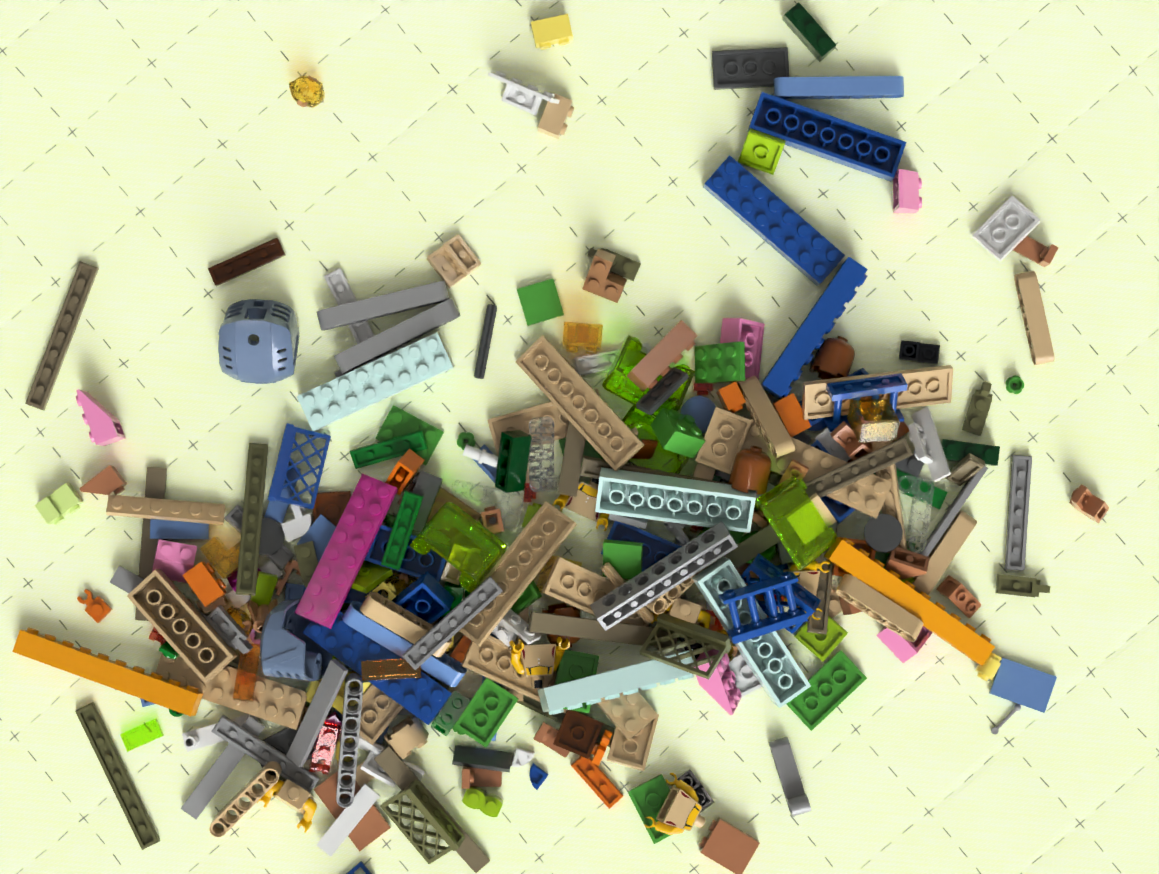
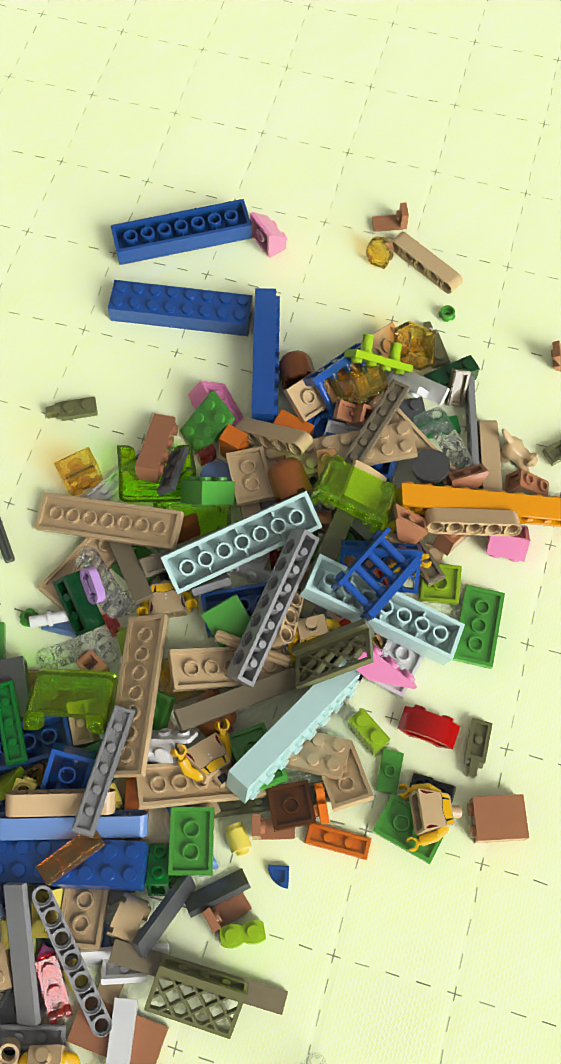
camera: 30 degrees left, 20 degrees down
white tile [511,747,535,767] -> none
bright green tile [517,278,564,326] -> none
medium nougat brick [582,248,627,303] -> none
dark grey tile [712,47,789,90] -> none
lime plate [738,128,786,175] -> none
light grey beam [768,737,812,817] -> none
medium blue beam [774,76,904,100] -> none
dark green brick [782,2,836,62] -> none
black slope [899,340,940,365] -> none
white plate [972,195,1040,262] -> none
light grey tile [1004,455,1032,571] -> none
none -> lavender beam [80,566,106,604]
none -> dark grey tile [131,876,196,959]
none -> light yellow brick [225,822,252,857]
none -> lime plate [344,334,413,376]
none -> lime brick [347,708,390,756]
none -> clear yellow hair [365,236,394,269]
none -> bright green plate [375,749,404,795]
none -> nougat slope [393,503,429,544]
none -> clear yellow brick [394,321,436,371]
none -> red brick [397,704,460,750]
none -> olive hinge [464,718,493,779]
none -> tan animal [500,428,538,472]

